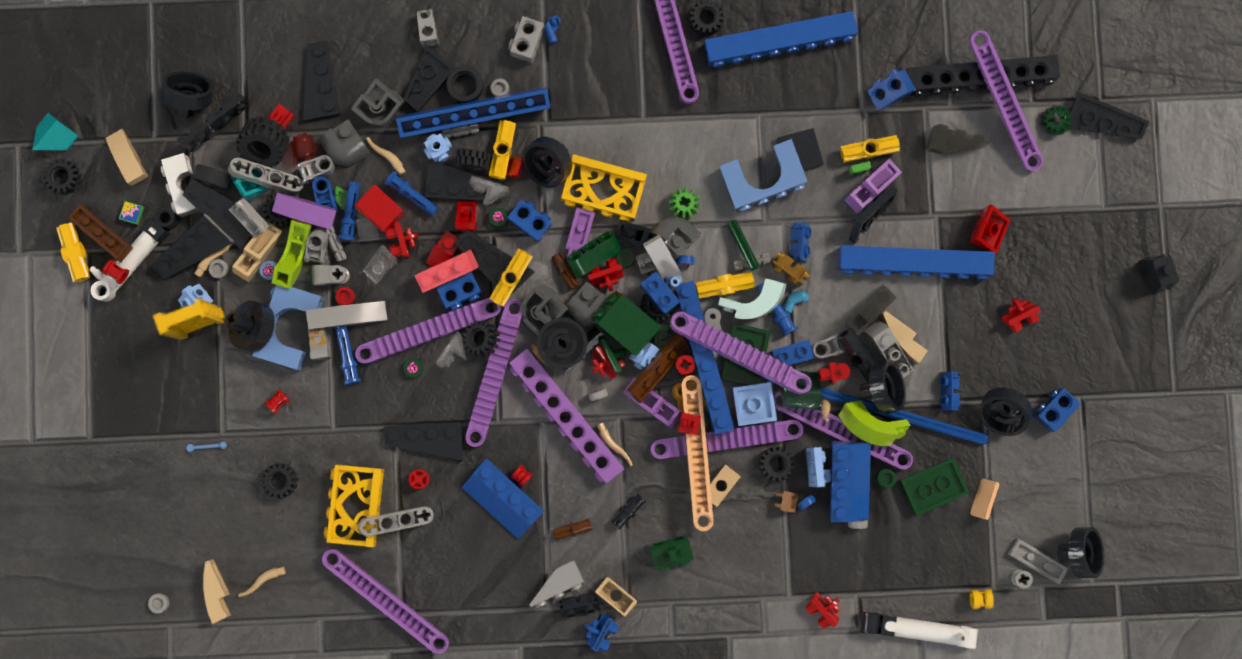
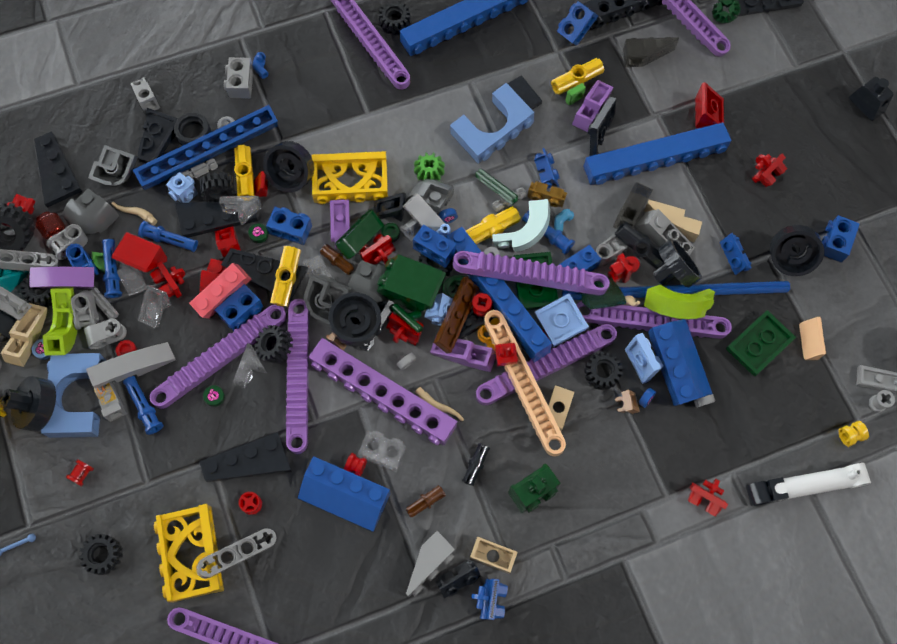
camera: 15 degrees left, 15 degrees down
dark green tile [876,469,896,488] -> none
none -> clear brick [358,430,406,472]

